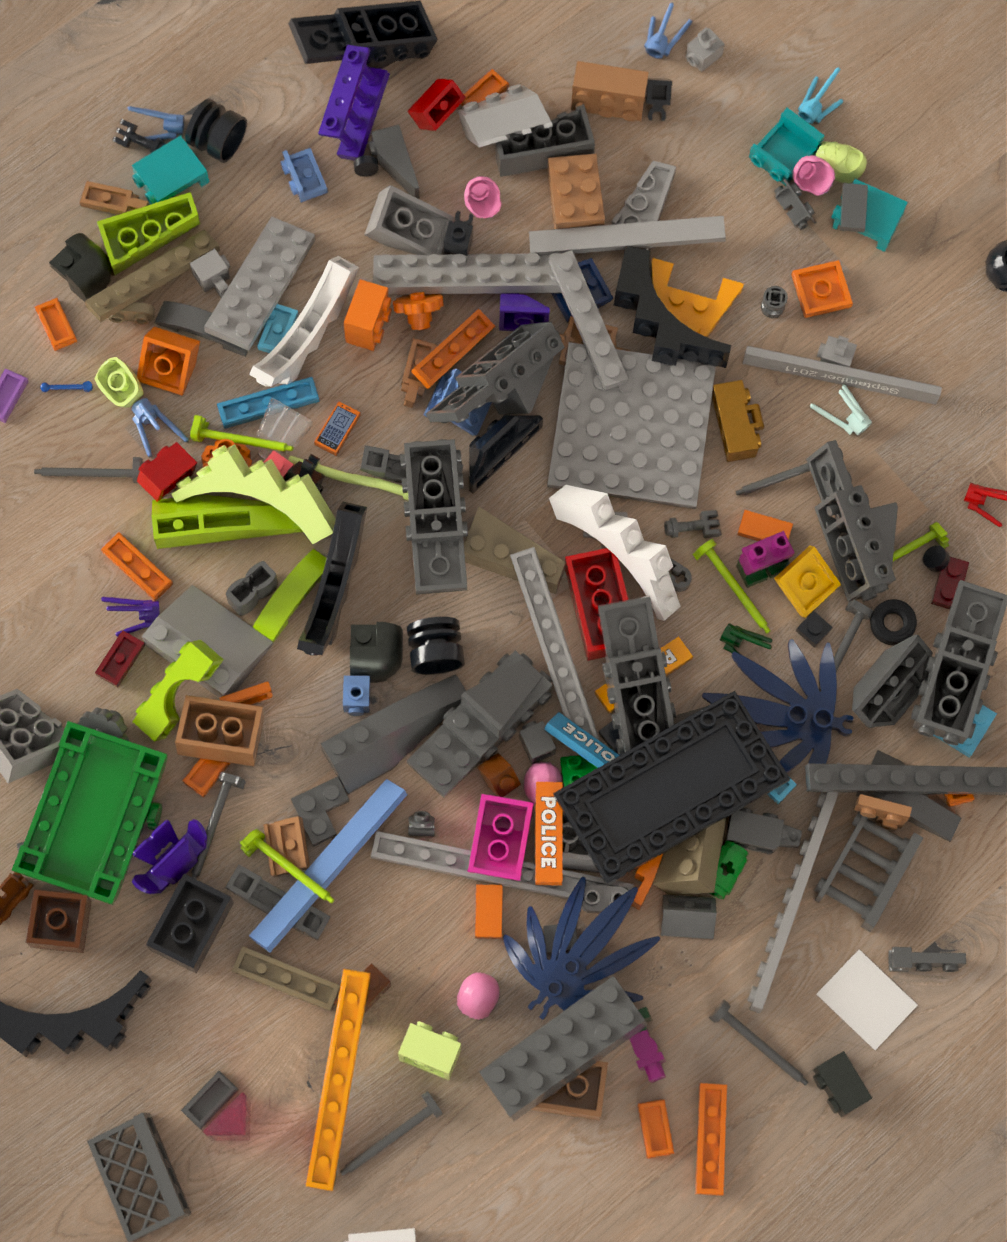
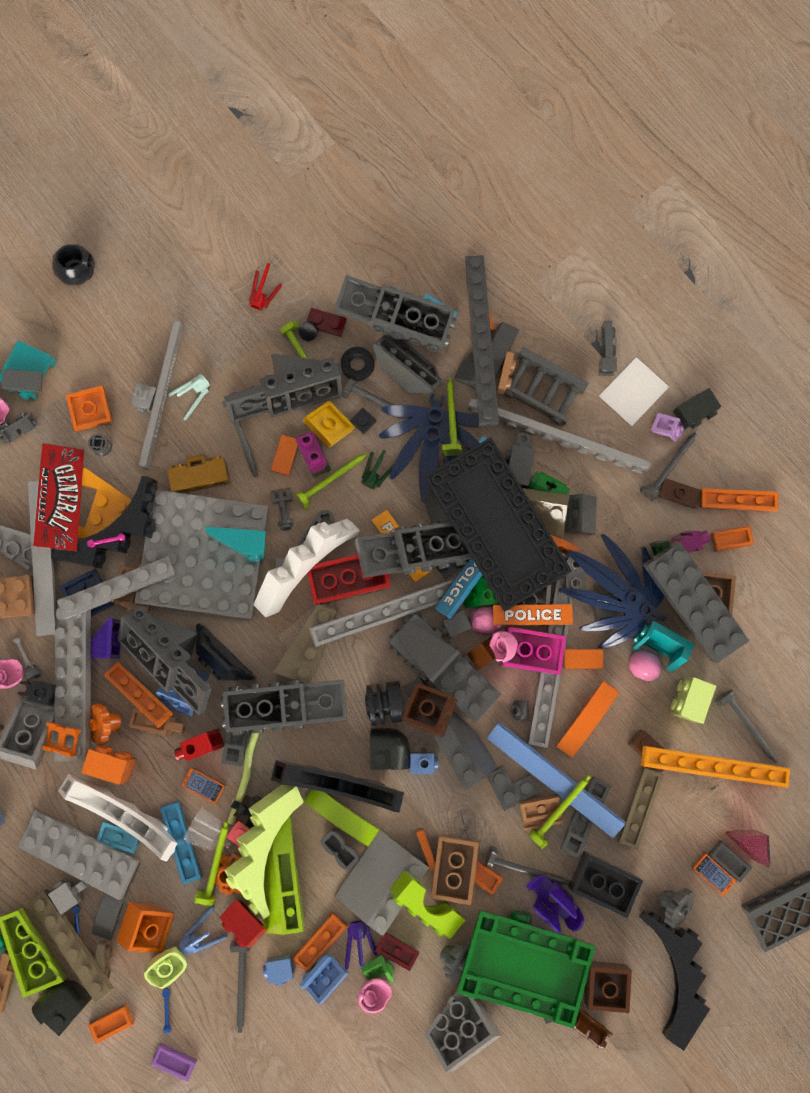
camera: 90 degrees left, 10 degrees up
none -> hinge [13,636,42,681]
none -> red sticker [33,443,84,551]
none -> orange piece [42,722,81,757]
none -> blue hinge [72,905,81,937]
none -> dark pink hinge [87,533,125,548]
none -> red torso [174,728,225,761]
none -> teal slope [205,527,267,562]
none -> medium blue brick [263,954,294,985]
none -> medium blue bracket [299,954,349,1005]
none -> bright pink hair [358,978,392,1013]
none -> bright green bracket [361,955,395,983]
none -> reddish brown brick [401,682,457,738]
none -> lime piece [442,378,462,457]
none -> bright pink hair [489,631,518,662]
none -> orange slope [556,680,619,758]
none -> teal panel [632,621,695,672]
none -> lavender bracket [651,413,683,442]
none -> reddish brown plate [658,478,701,509]
none -> dark grey plant [658,887,695,928]
none -> tile [691,853,736,896]

